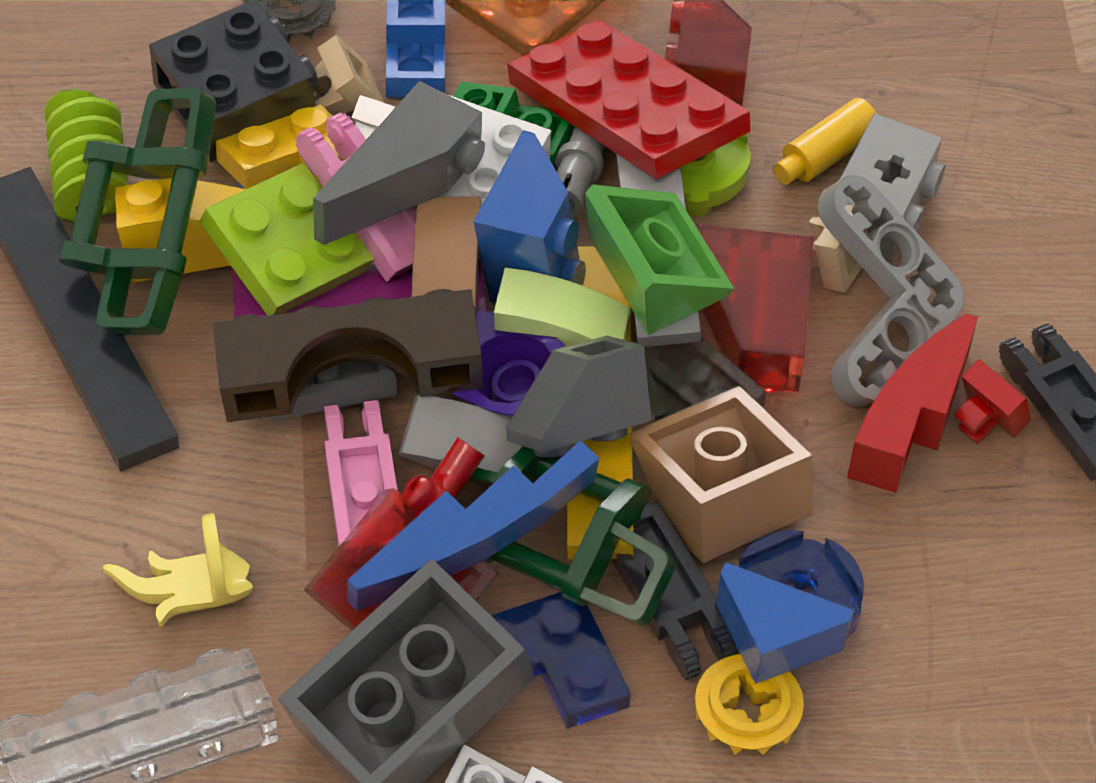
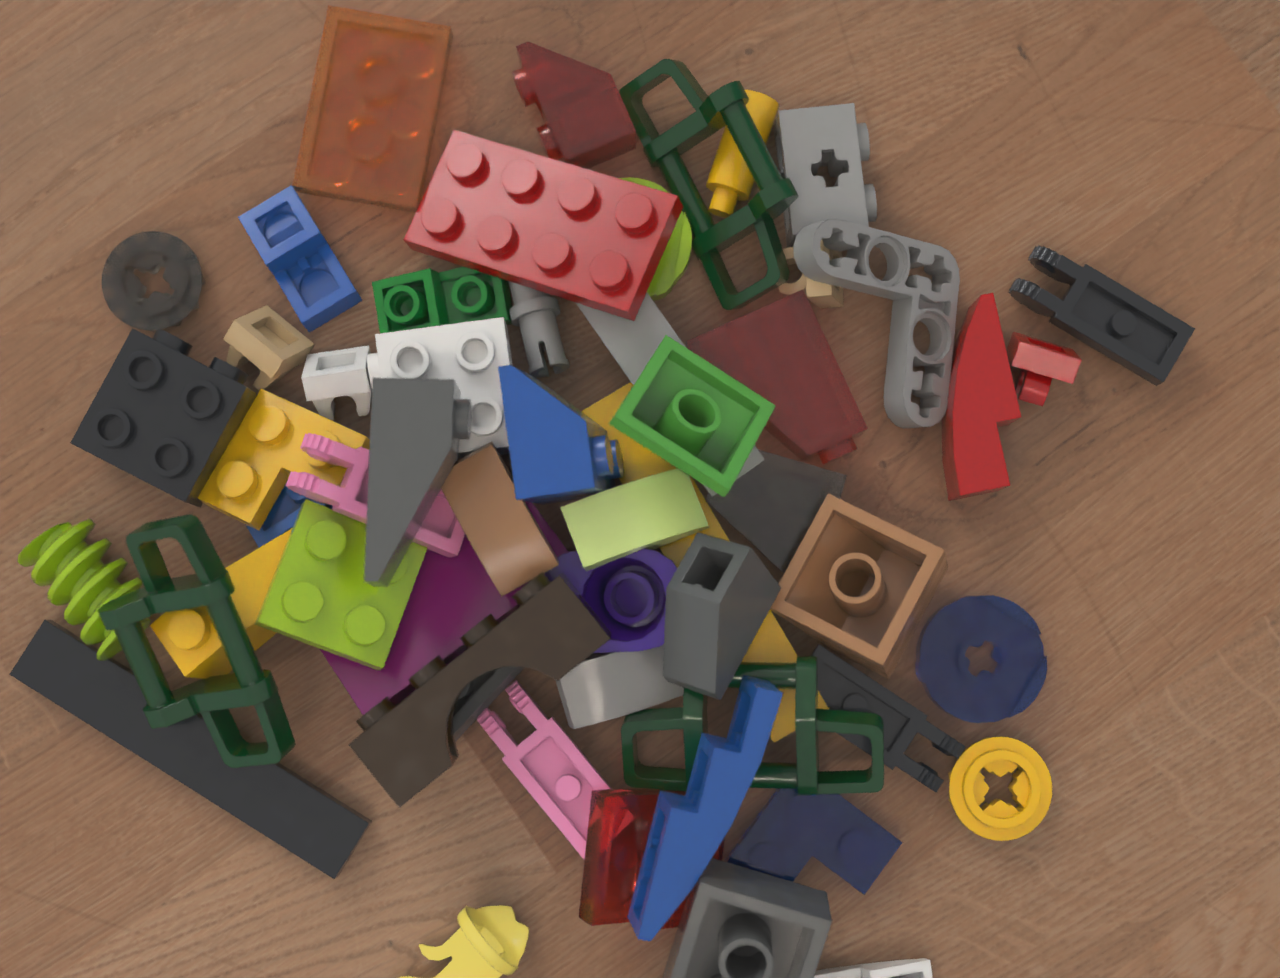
camera: 30 degrees left, 30 degrees up
red arm [403,437,485,517] -> none
blue slope [716,562,854,684] -> none
none -> dark green bar [617,59,799,310]

